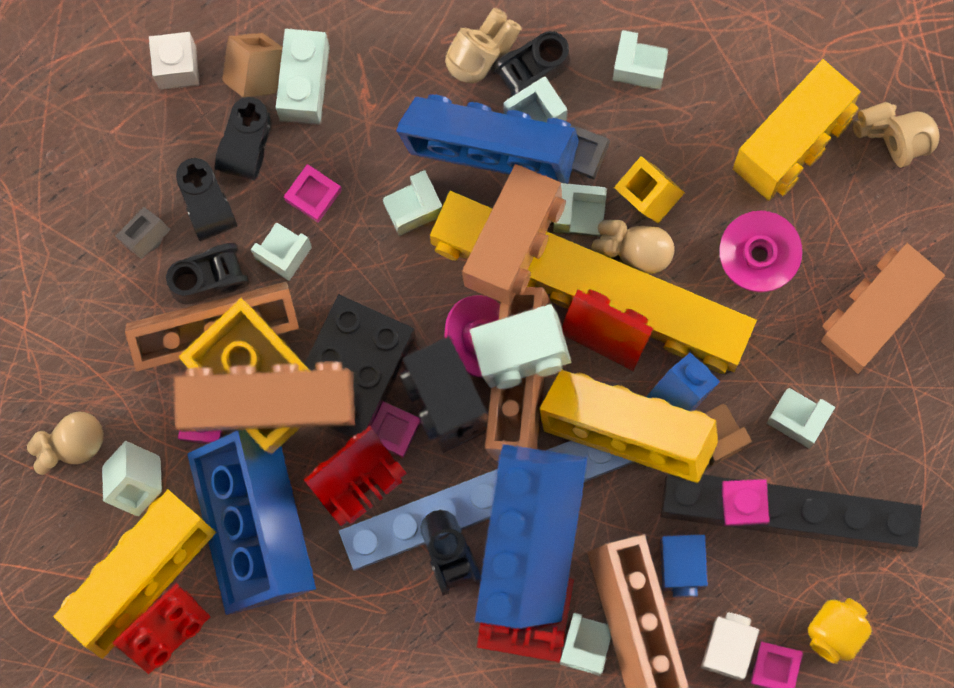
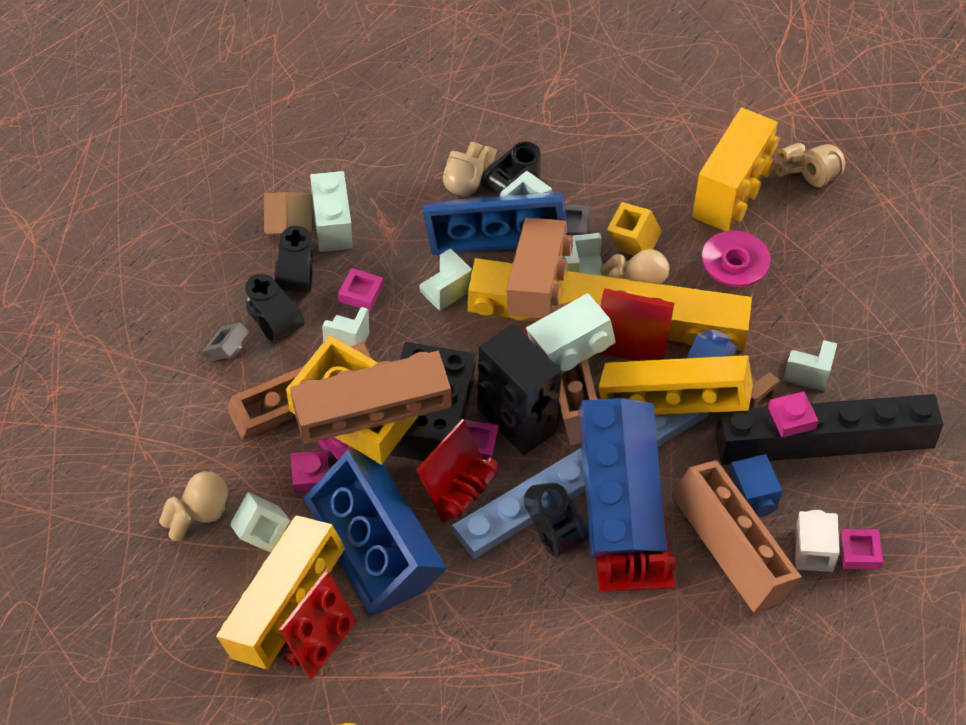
camera: 20 degrees left, 25 degrees down
white brick [149,32,199,90] -> none
black piece [166,243,250,305] -> none
light aqua panel [560,613,611,676] -> none
light aqua panel [613,30,668,90] -> none
yellow head [808,598,872,664] -> none
nougat brick [821,243,945,374] -> none

